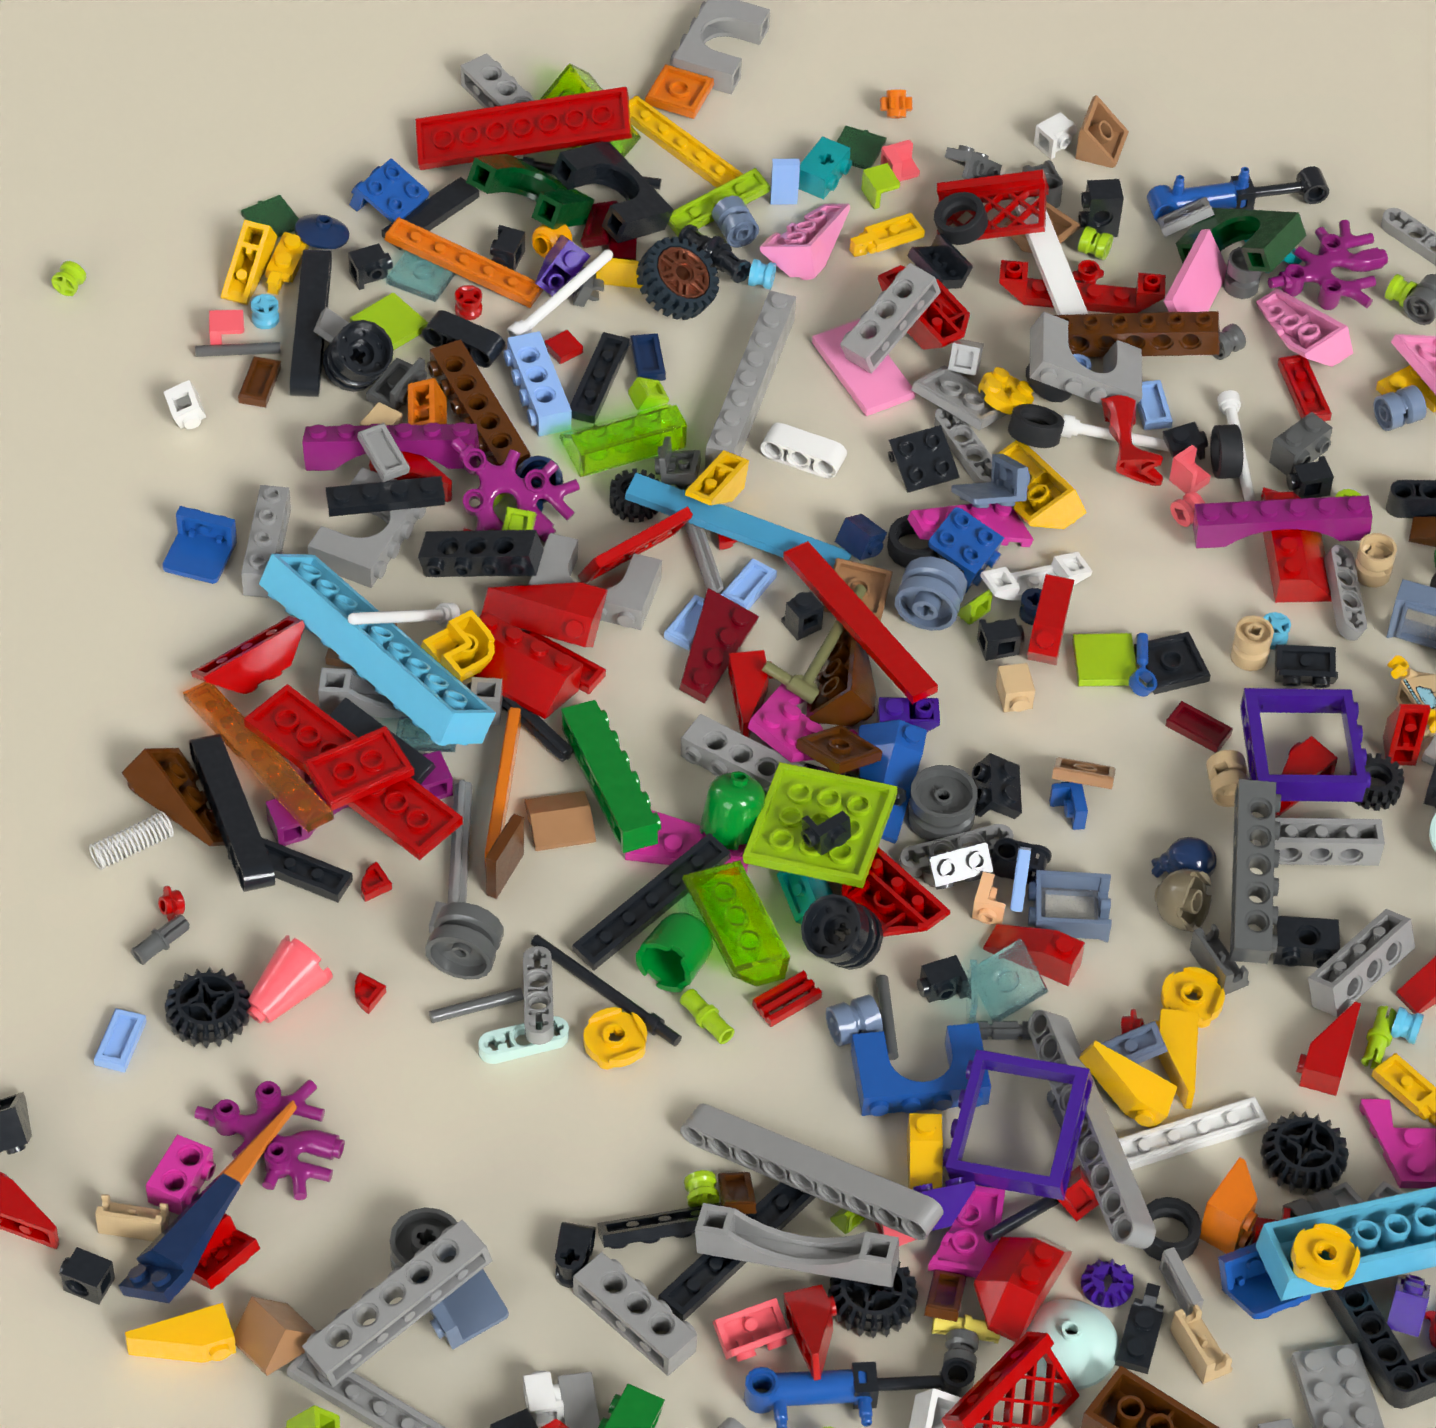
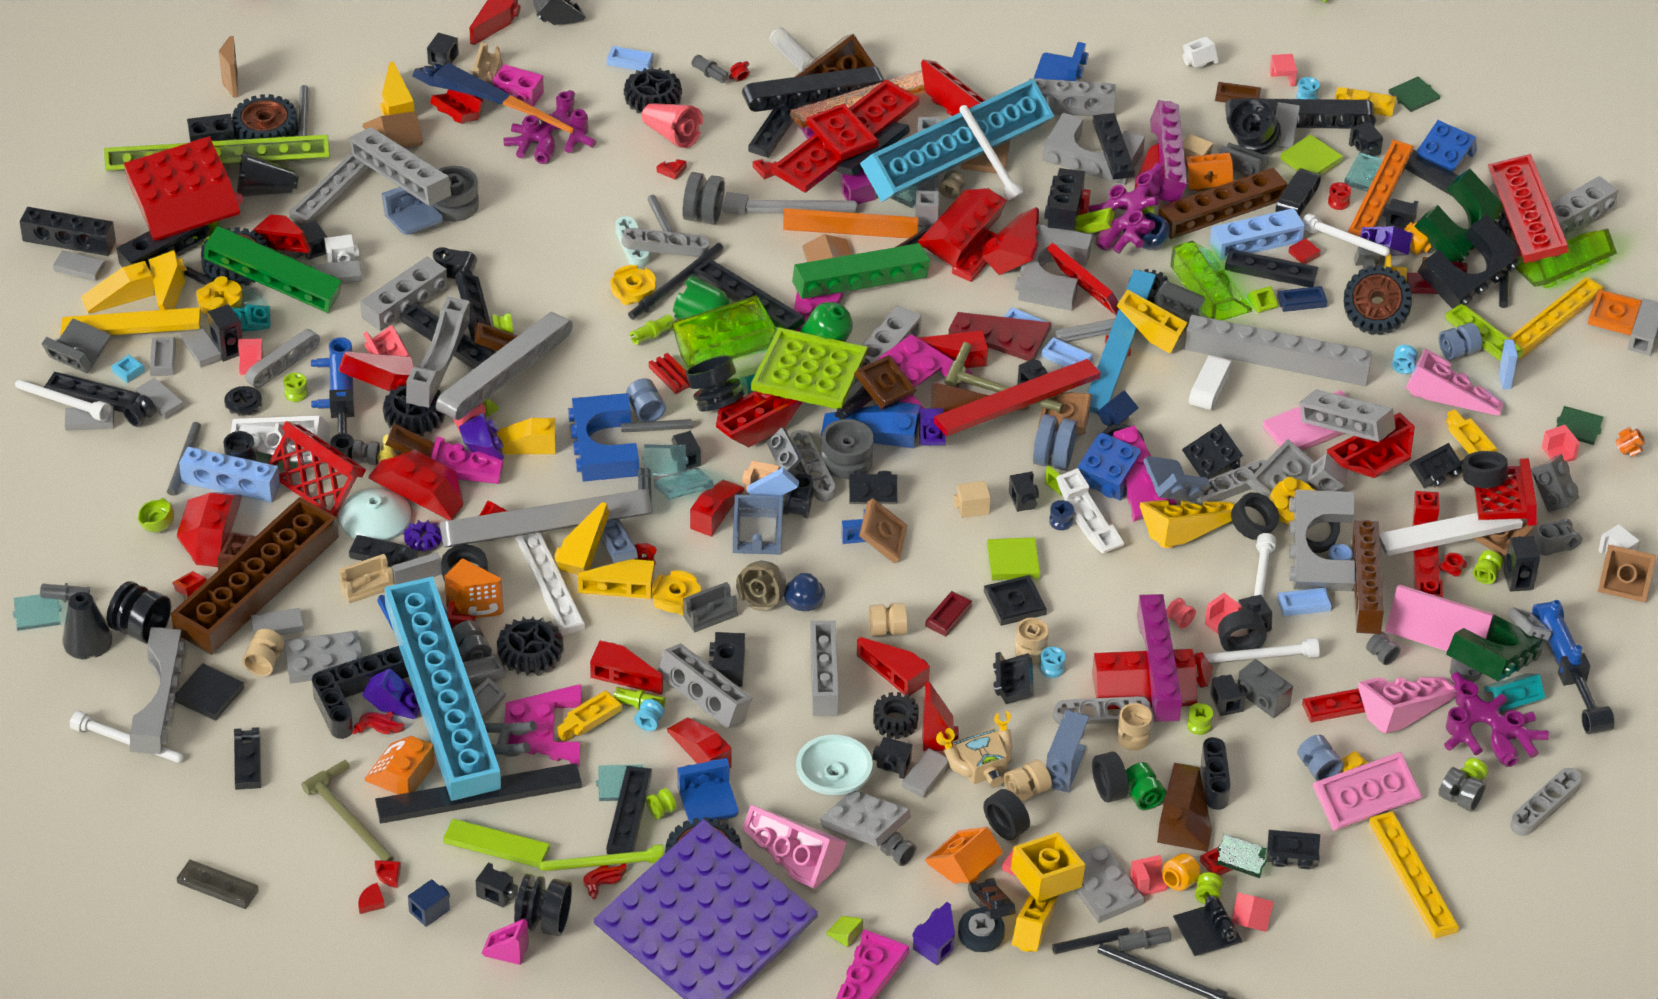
camera: 90 degrees right, 5 degrees down
dark grey bar [195,342,281,357] -> none
yellow slope [221,220,277,305] -> none
dark blue dish [295,214,350,249] -> none
light grey tile [357,423,410,482] -> none
yellow brick [421,609,495,682] -> none
reddish brown tile [485,814,524,899] -> none
black piece [678,224,751,283] -> none
teal brick [798,136,852,200] -> none
black bracket [801,811,851,856] -> none
lime panel [861,163,900,209] -> none
dark purple window [943,1049,1093,1200] -> none
black piece [984,1197,1060,1243] -> none
red slope [1028,574,1075,665] -> none
red animal [1101,395,1163,486] -> none
blue piece [1128,633,1157,697] -> none
dark grey brick [1230,779,1281,964] -> none
dark purple window [1240,688,1371,802] -> none
yellow plate [1291,1223,1360,1290] -> none

